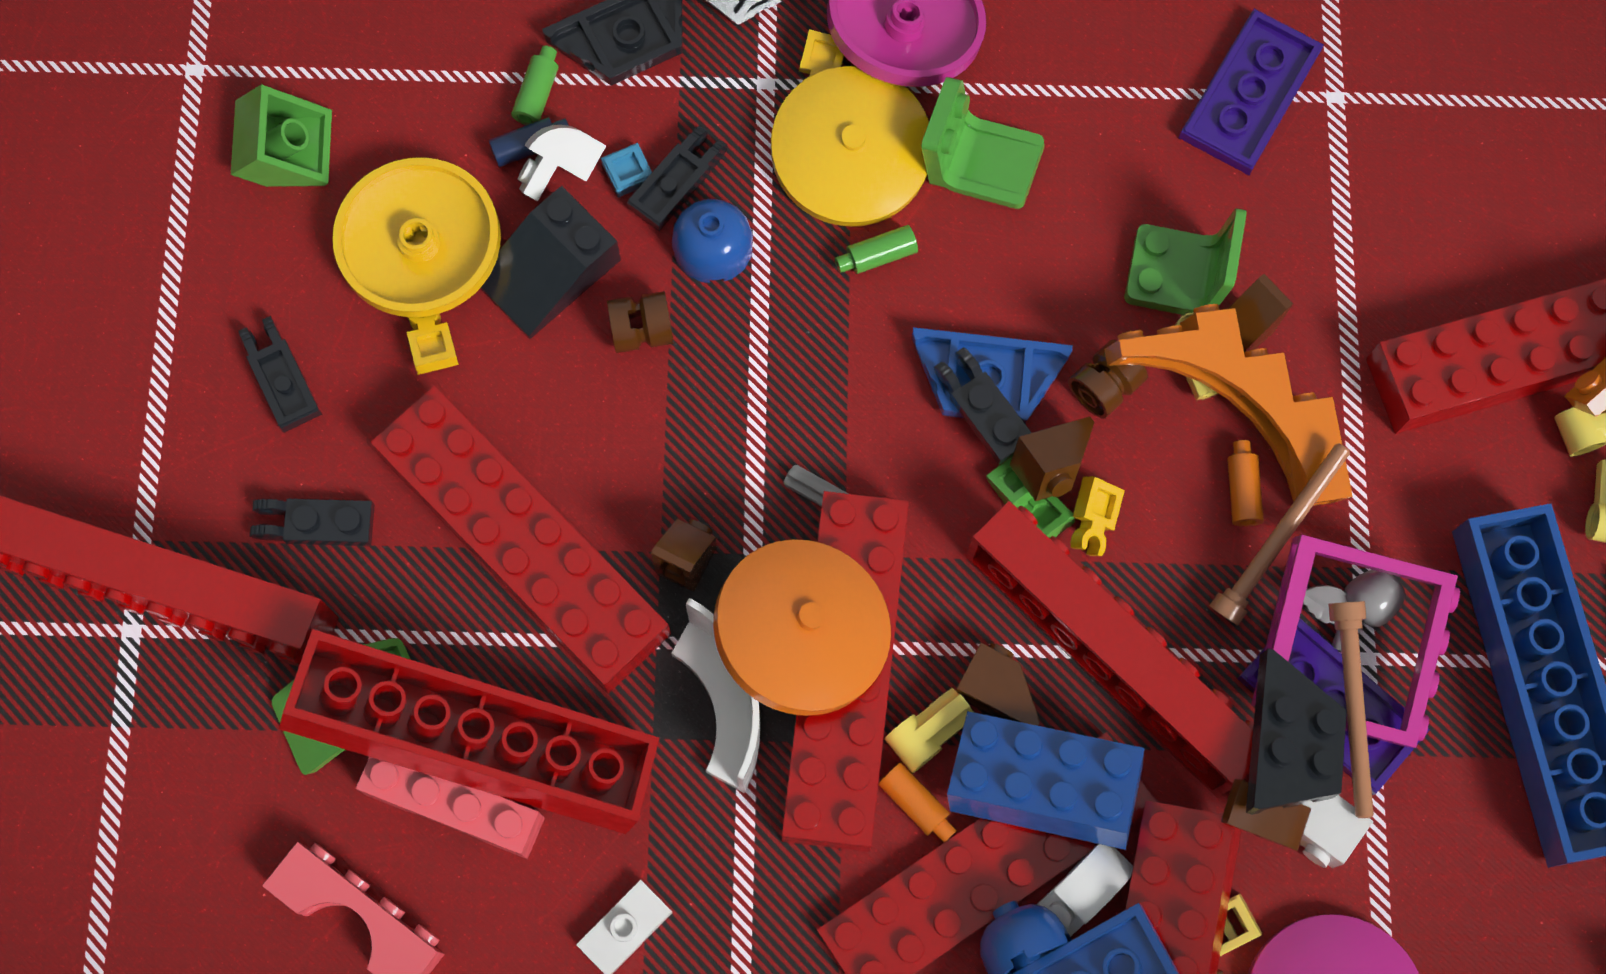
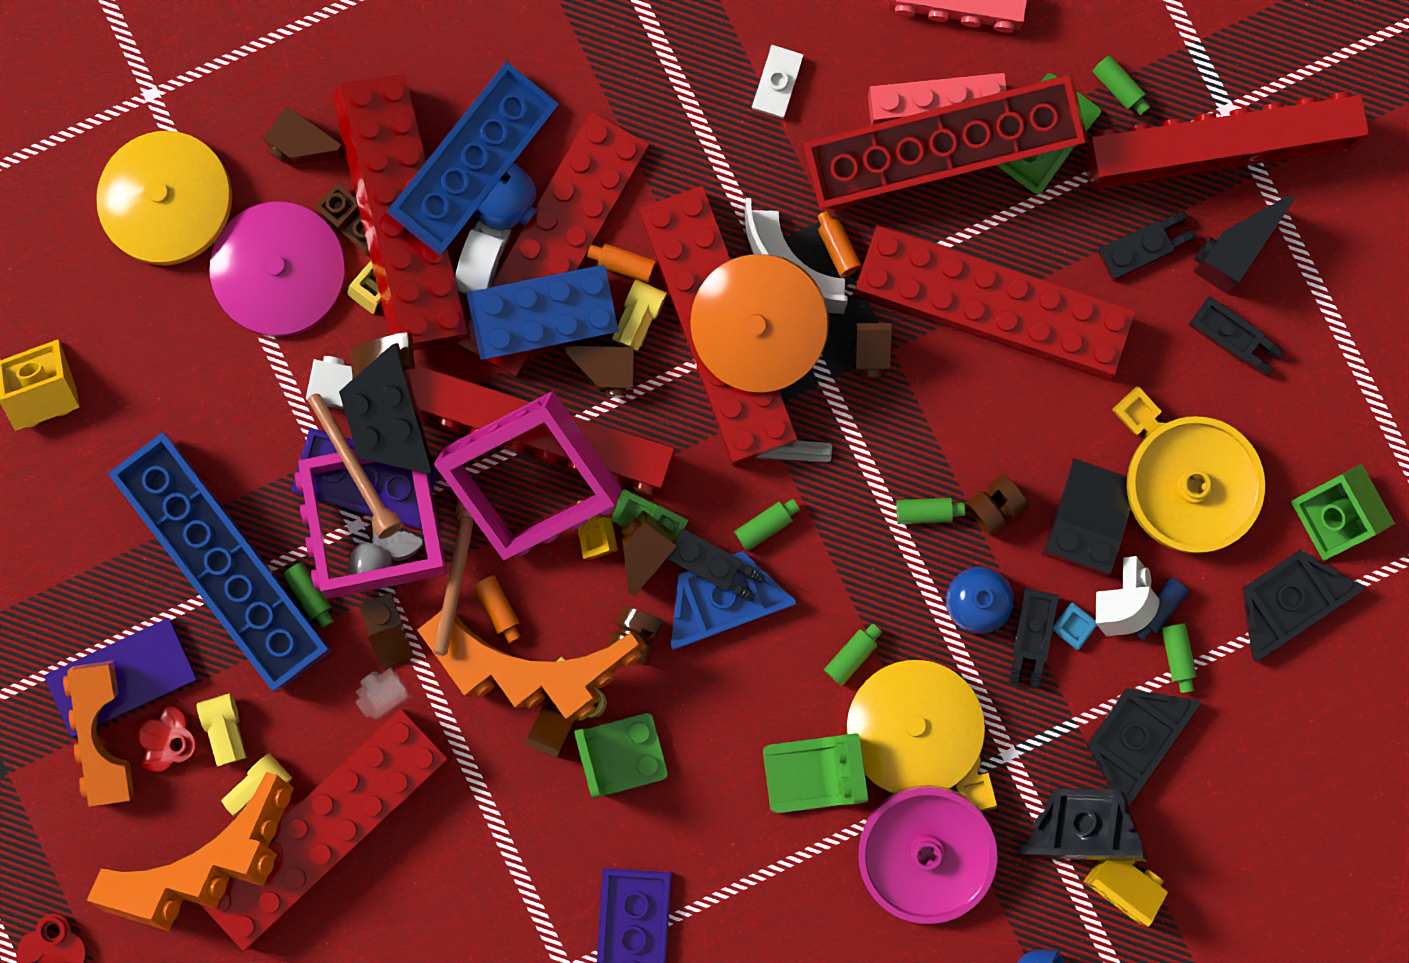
camera: 155 degrees right, 10 degrees up
none -> bright green cylinder [282,561,334,629]
none -> clear brick [356,668,413,720]
none -> reddish brown slope [359,593,415,669]
none -> dark pink window [434,391,622,560]
none -> bright green cylinder [734,499,800,552]
none -> orange cylinder [818,211,862,278]
none -> bright green cylinder [896,498,965,524]
none -> bright green cylinder [1092,55,1150,116]
none -> black slope [1193,195,1295,294]
none -> black wing [1242,550,1365,662]

